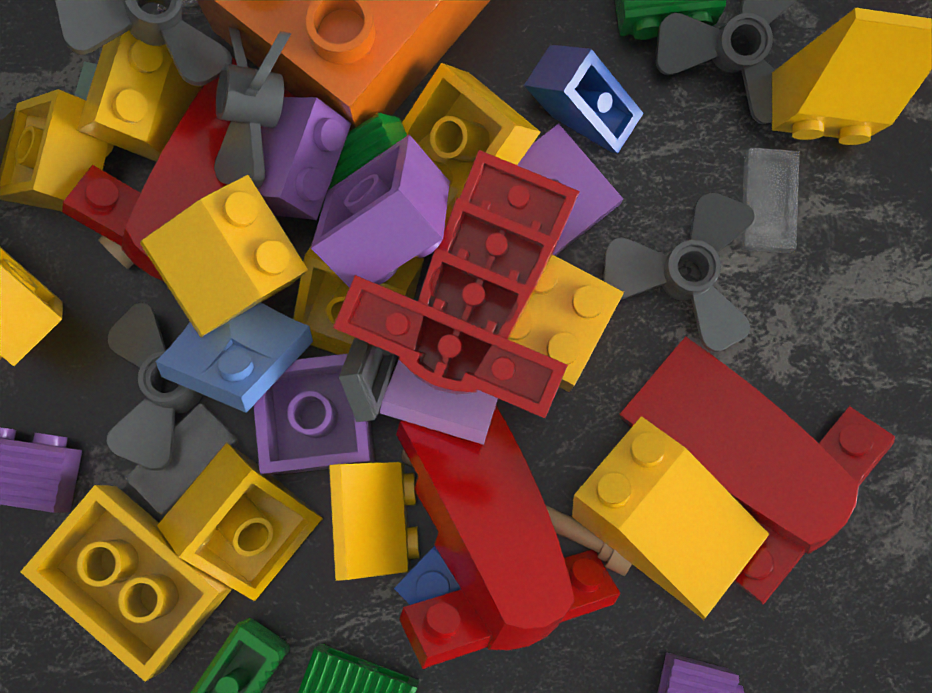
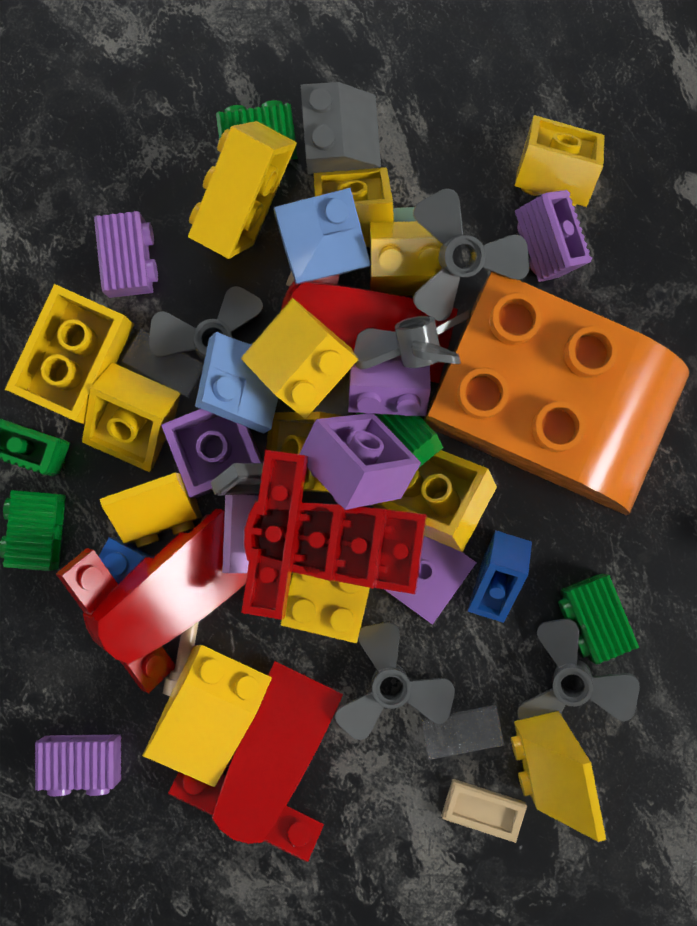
camera: 75 degrees right, 5 degrees up
none -> medium blue plate [273,188,371,284]
none -> tan tile [441,779,527,843]

